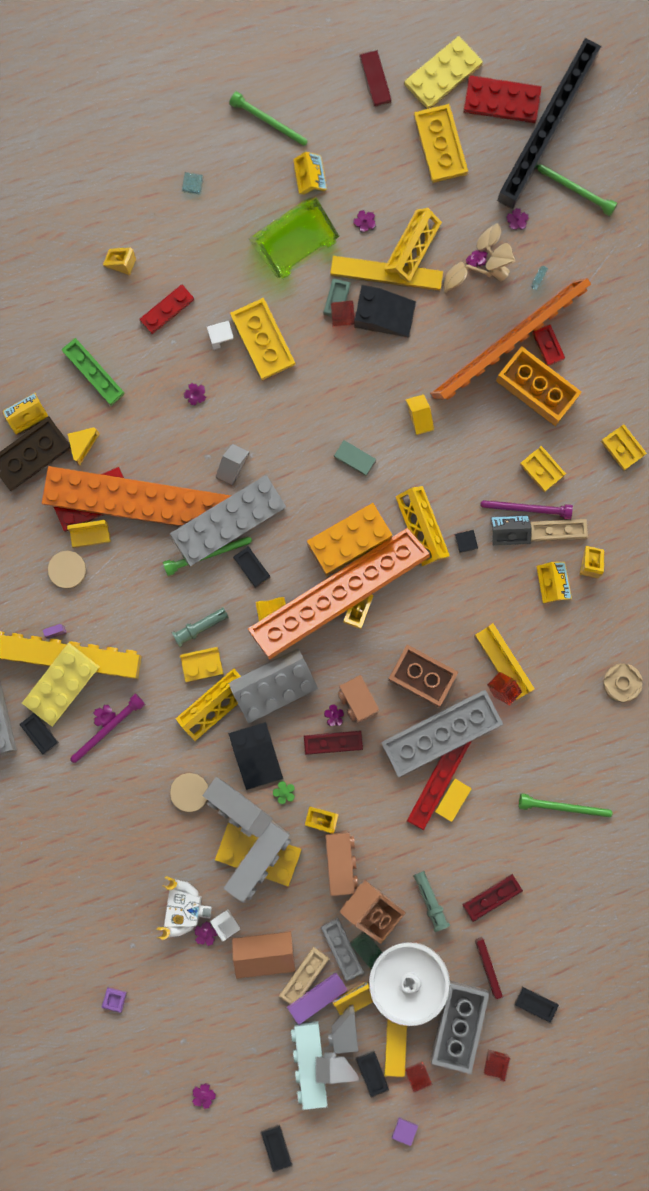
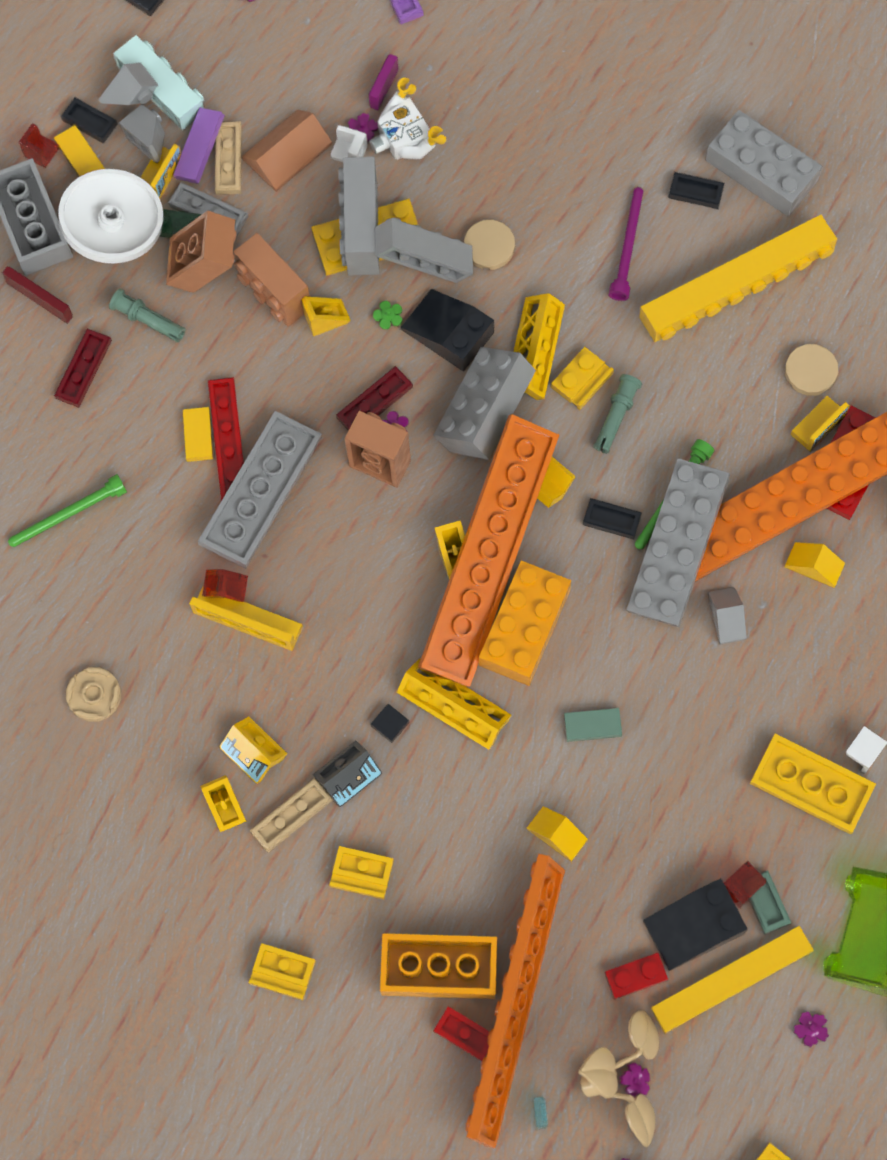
camera: 145 degrees right, 10 degrees down
light yellow plate [22,643,100,727] -> none
medium lavender tile [43,624,67,639] -> none
magenta plant [93,704,116,727] -> none
magenta plant [183,382,206,405] -> none
yellow fence [384,208,442,282] -> none
nougat brick [388,645,458,708] -> none
medium lavender tile [392,1118,418,1146] -> none
magenta piece [480,500,573,520] -> none
none -> magenta tile [369,54,399,111]
none -> red plate [605,953,668,1000]
none -> yellow slope [784,542,845,588]

